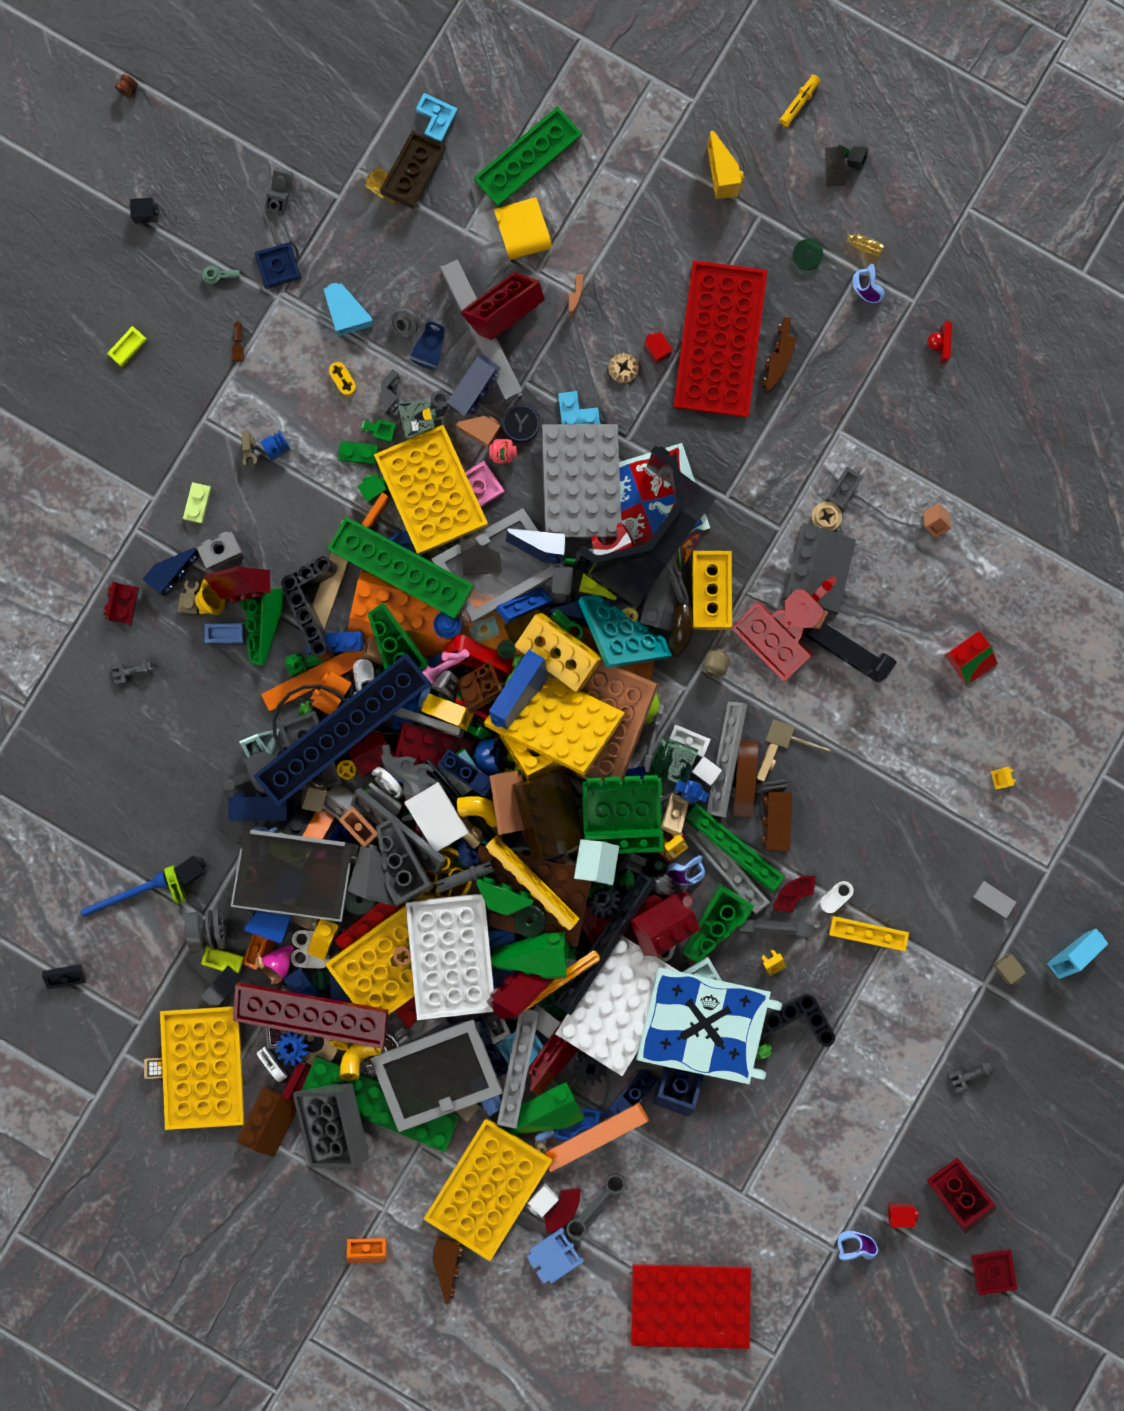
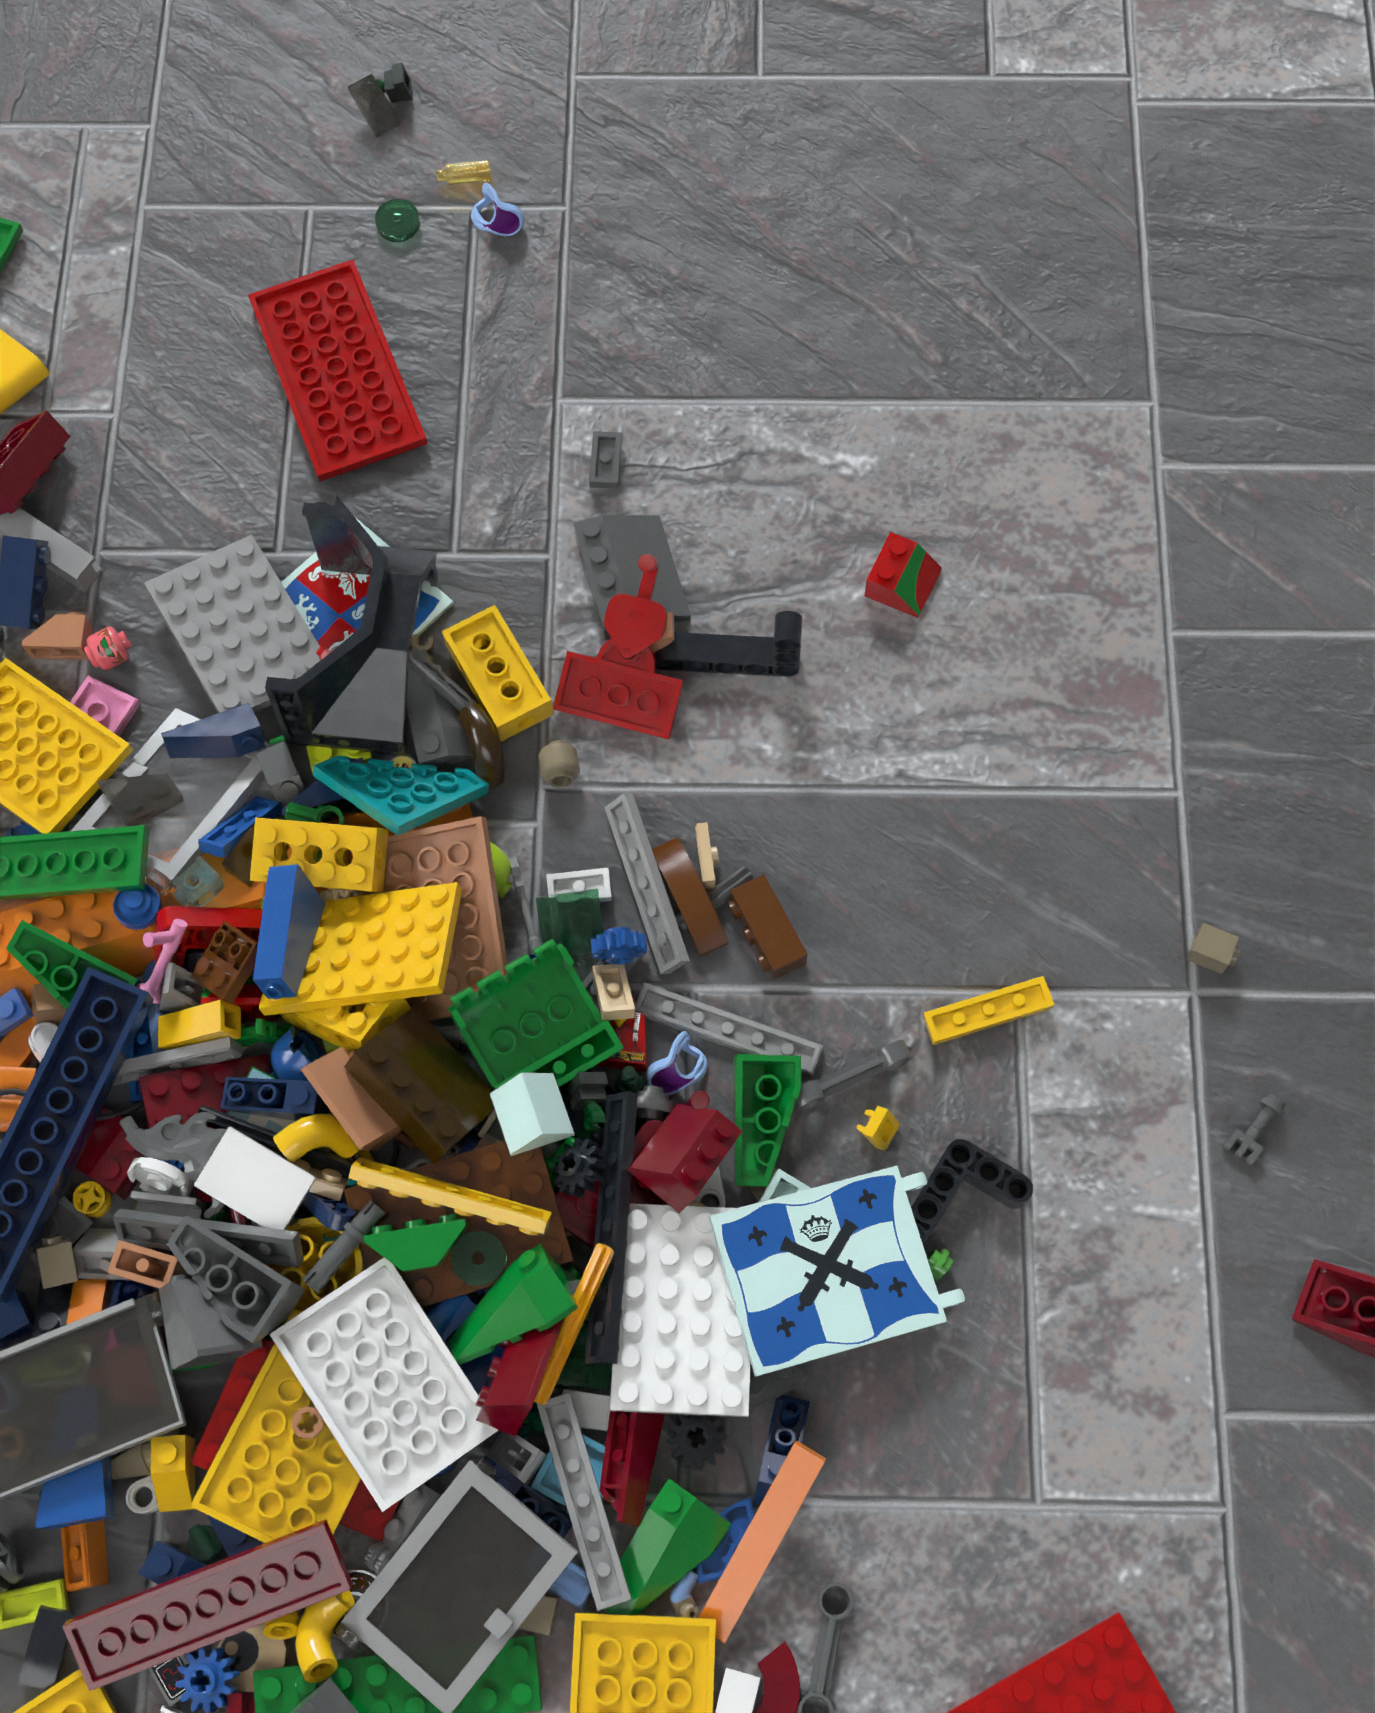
camera: 25 degrees left, 15 degrees down
dark pink hat [255,946,294,985] -> none
white piece [291,949,330,969] -> none
sand green piece [345,889,375,915] -> none
clear green plate [497,640,517,659] -> none
black tile [502,404,540,443] -> none
medium azure plate [558,391,600,424] -> none
nougat slope [568,274,583,317] -> none
tan gear [608,352,639,383] -> none
red brick [644,331,673,364] -> none
dark blue slope [652,1066,704,1117] -> none
yellow tile [663,833,689,859] -> none
shield [678,528,702,571] -> none
green tile [685,803,785,893] -> none
white panel [691,757,722,787] -> none
yellow slope [707,131,744,199] -> none
reddish brown slope [762,317,796,394] -> none
dark tan piece [766,719,831,753] -> none
dark red tile [773,876,816,912] -> none
yellow pin [779,74,821,127] -> none
tan gear [811,502,842,531] -> none
white piece [819,881,853,913] -> none
light blue piece [838,1231,878,1261] -> none
red brick [888,1204,918,1227] -> none
nougat panel [923,503,952,537] -> none
red tile [927,321,952,363] -> none
light grey tile [973,881,1017,919] -> none
yellow tile [990,767,1016,790] -> none
medium azure slope [1047,929,1108,979] -> none

